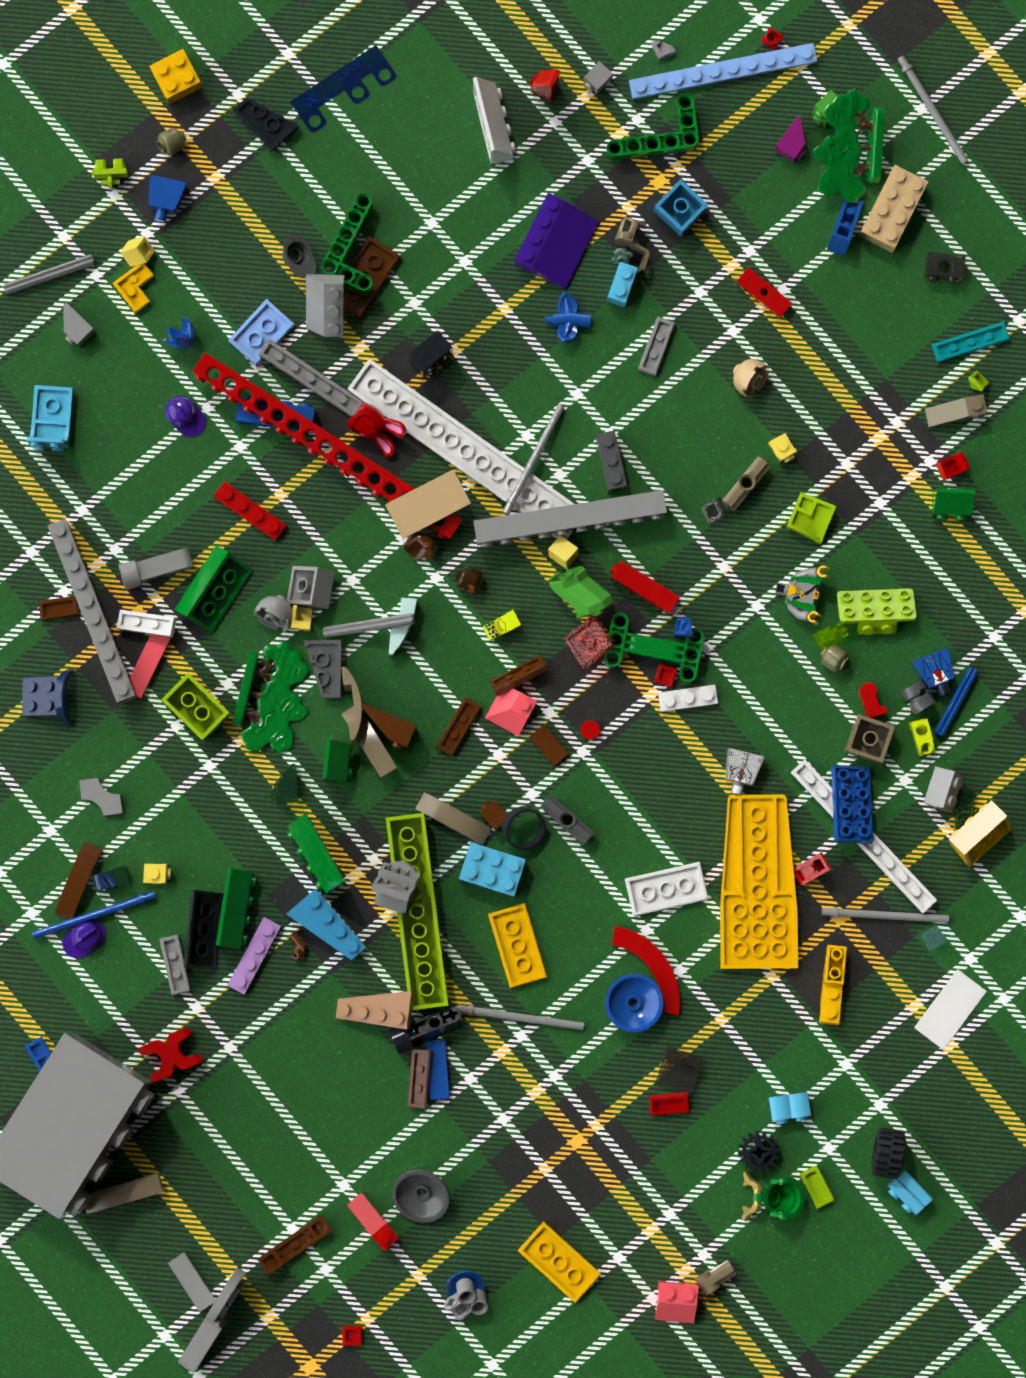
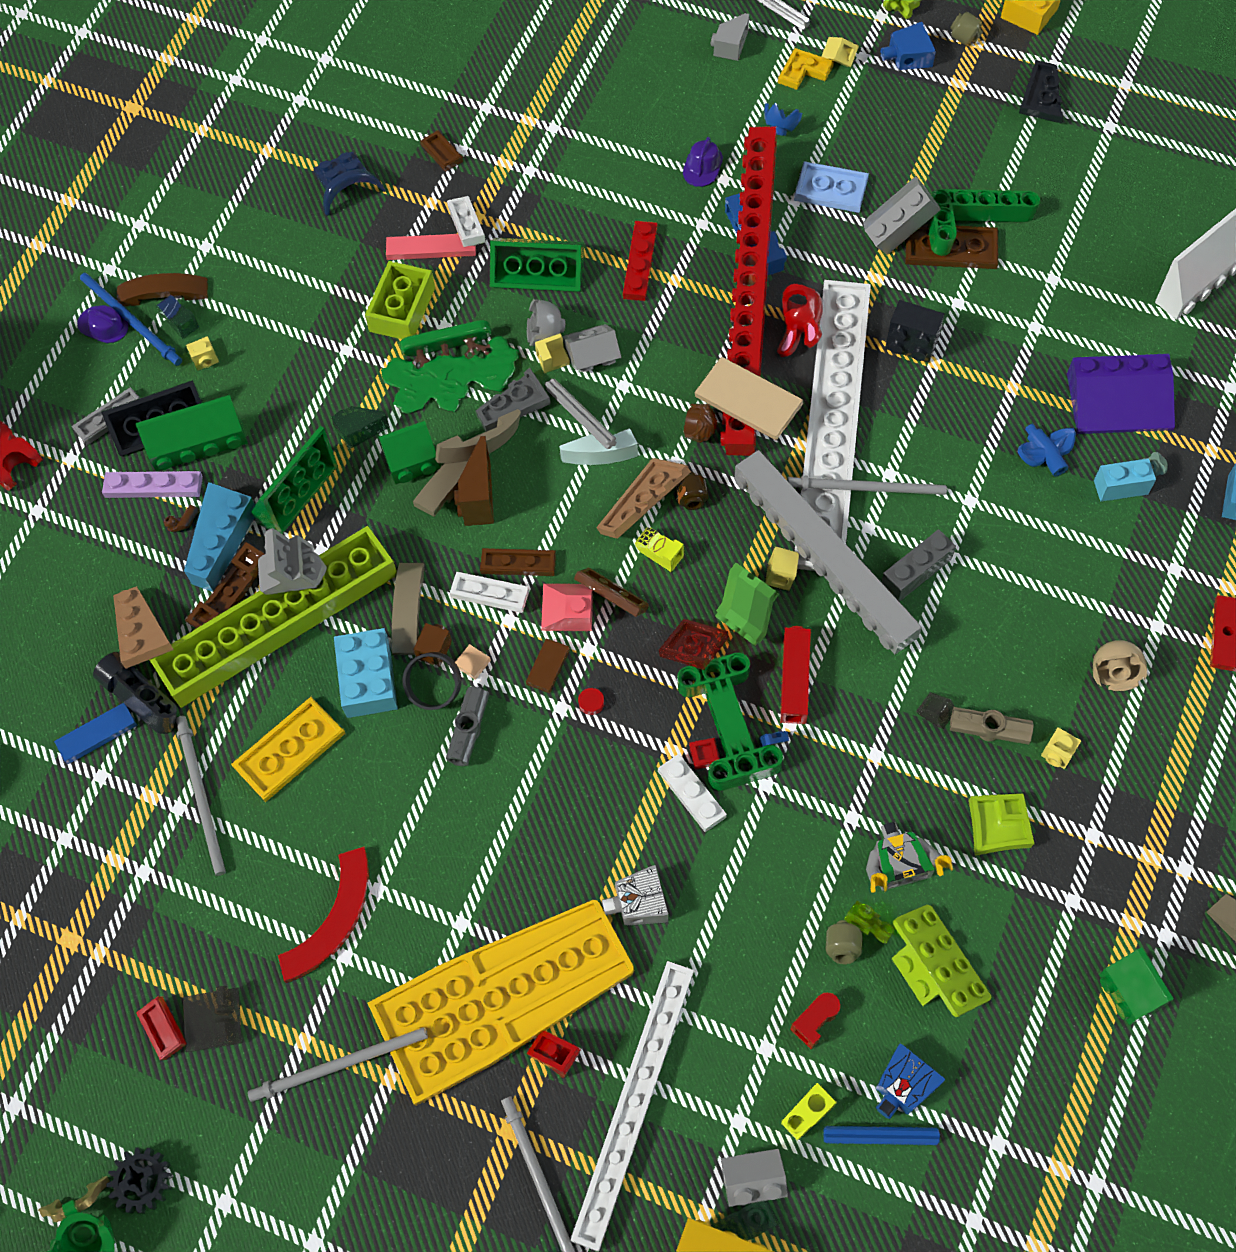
camera: 70 degrees right, 20 degrees down
medium azure bracket [26,385,73,452] -> none
light grey brick [48,519,137,705] -> none
light grey tile [79,778,123,816] -> none
light grey beam [118,548,194,590] -> none
light grey tile [258,339,364,417] -> none
dark grey piece [282,235,316,278] -> none
clear blue piece [290,45,396,132] -> none
reddish brown tile [408,1048,433,1109] -> none
blue dish [605,974,663,1032] -> none
dark tan piece [614,217,649,273] -> none
white tile [625,862,708,916] -> none
light grey tile [638,316,675,376] -> none
medium azure brick [769,1092,811,1124] -> none
yellow slope [819,945,847,1025] -> none
blue tile [831,766,873,844] -> none
dark tan brick [844,714,895,764] -> none
dark grey wheel [900,679,936,715] -> none
red bracket [935,451,970,481] -> none
none -> reddish brown slope [185,542,264,629]
none -> light grey bar [248,1027,428,1102]
none -> white plate [450,572,529,613]
none -> light nougat tile [455,644,491,680]
none -> medium nougat wing [596,458,691,539]

